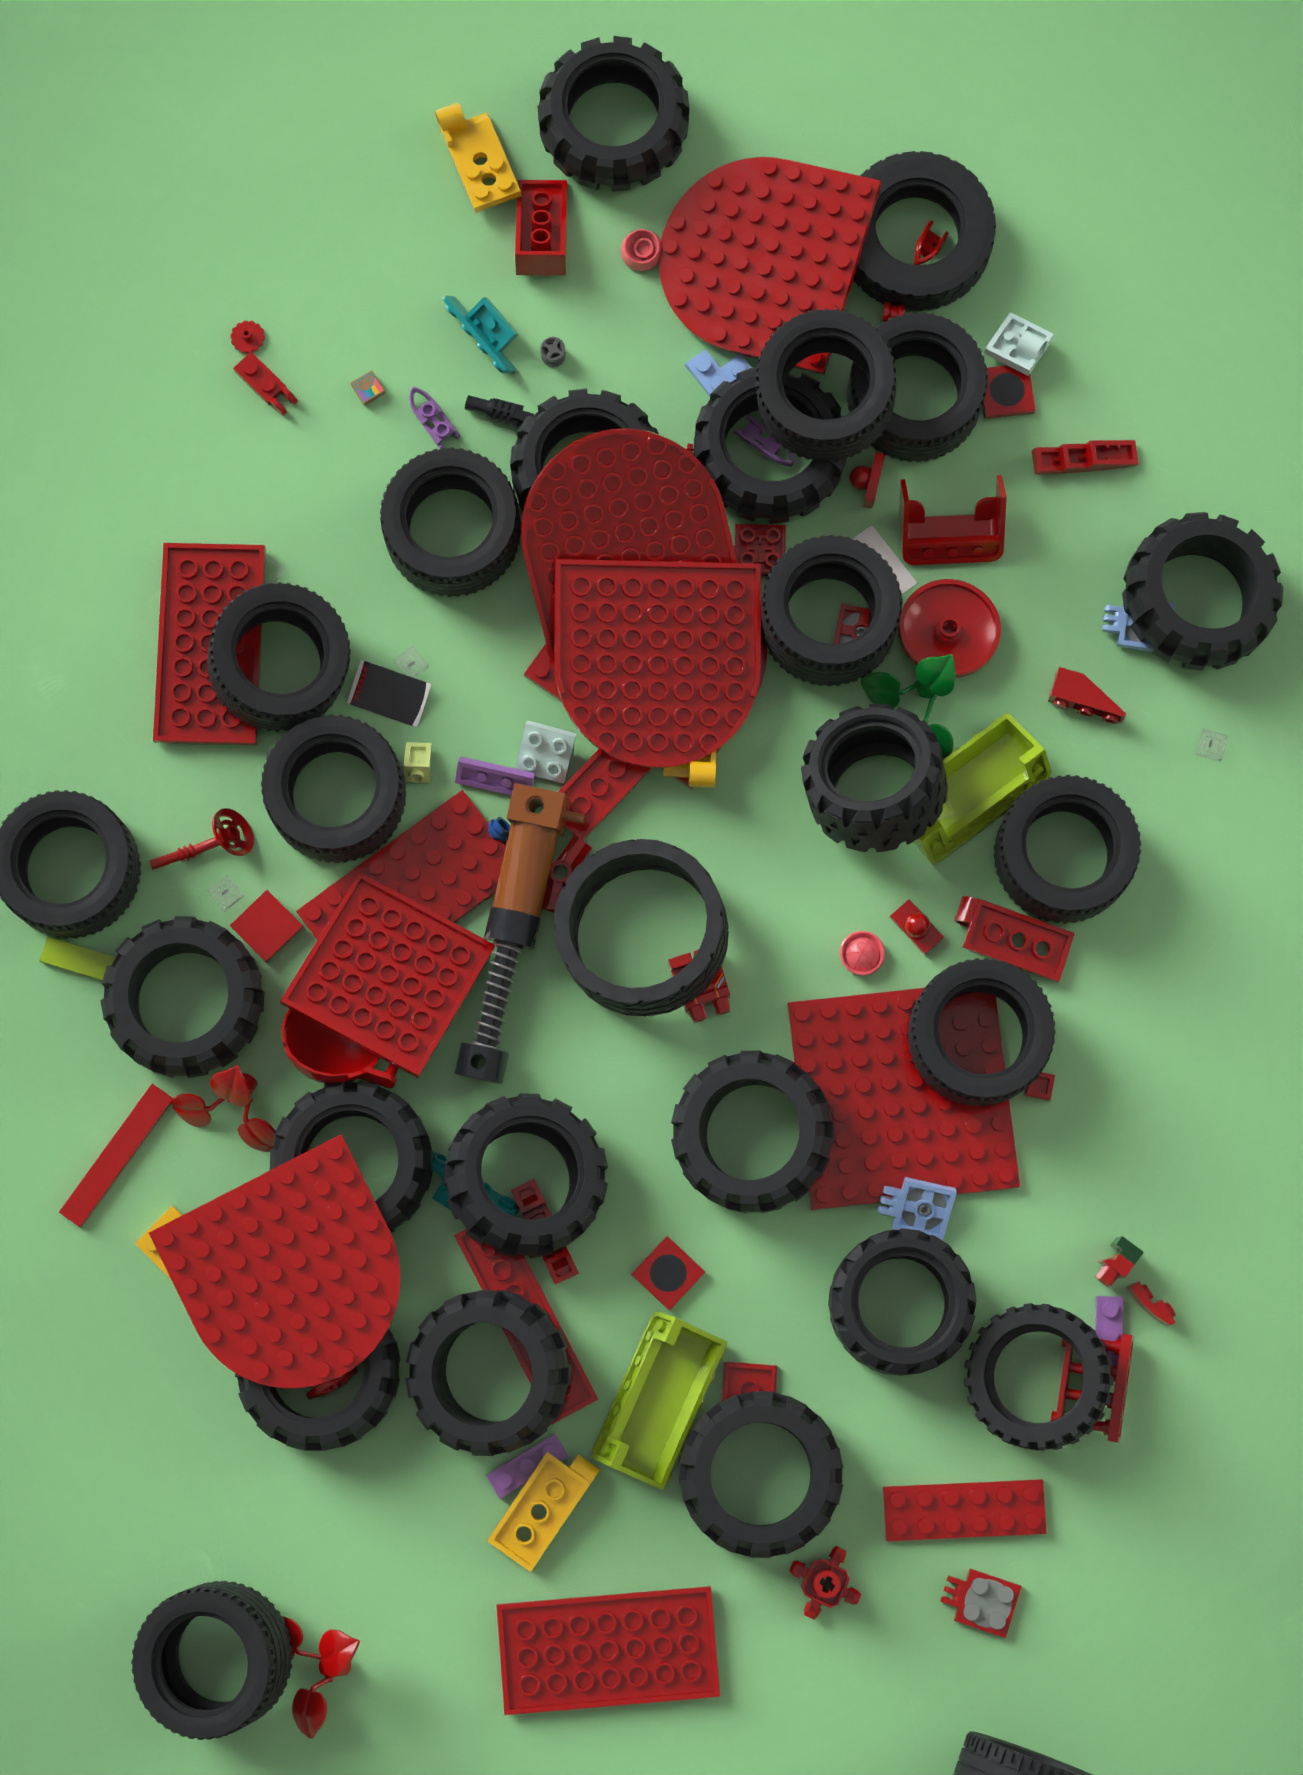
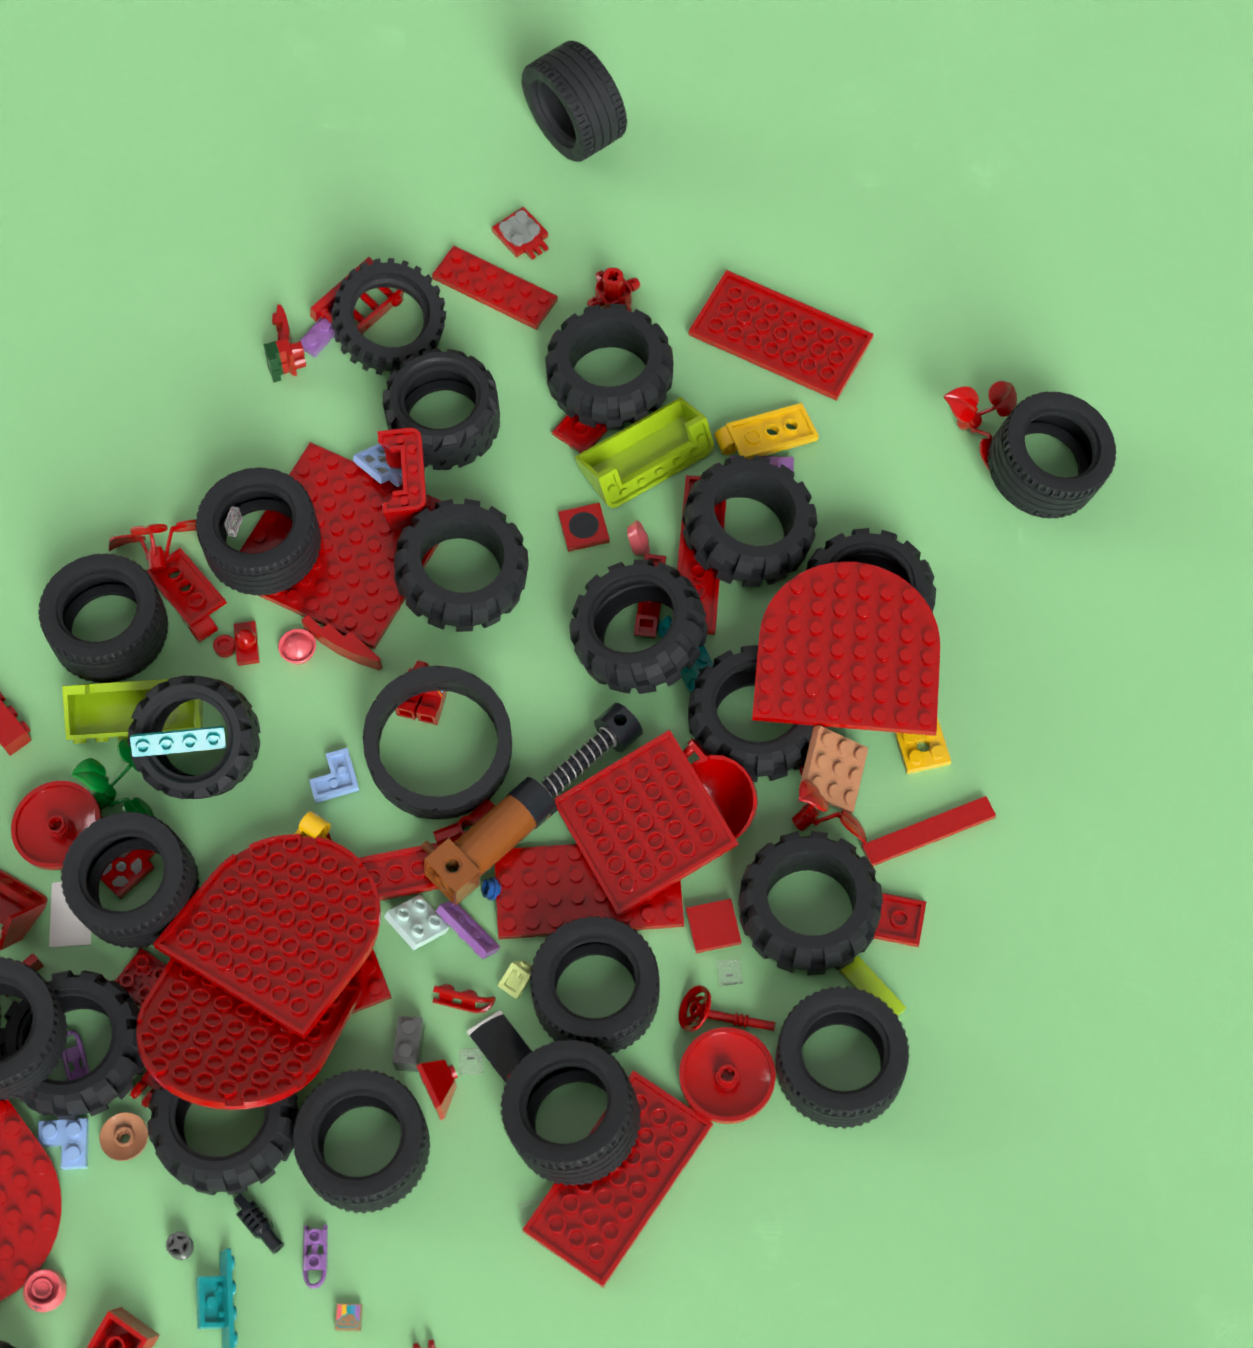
camera: 145 degrees left, 15 degrees down
none -> nougat dish [99,1112,148,1161]
none -> red plant [109,520,197,571]
none -> bracket [130,726,226,757]
none -> red tile [213,635,236,658]
none -> clear tile [224,506,243,537]
none -> red slope [301,615,383,671]
none -> light blue plate [309,748,360,803]
none -> red windscreen [377,428,427,531]
none -> dark grey brick [393,1016,425,1072]
none -> red slope [416,1059,458,1120]
none -> red piece [433,984,496,1013]
none -> coral hat [627,520,650,556]
none -> red dish [679,1027,776,1124]
none -> nougat plate [798,726,868,813]
none -> red tile [874,893,927,947]

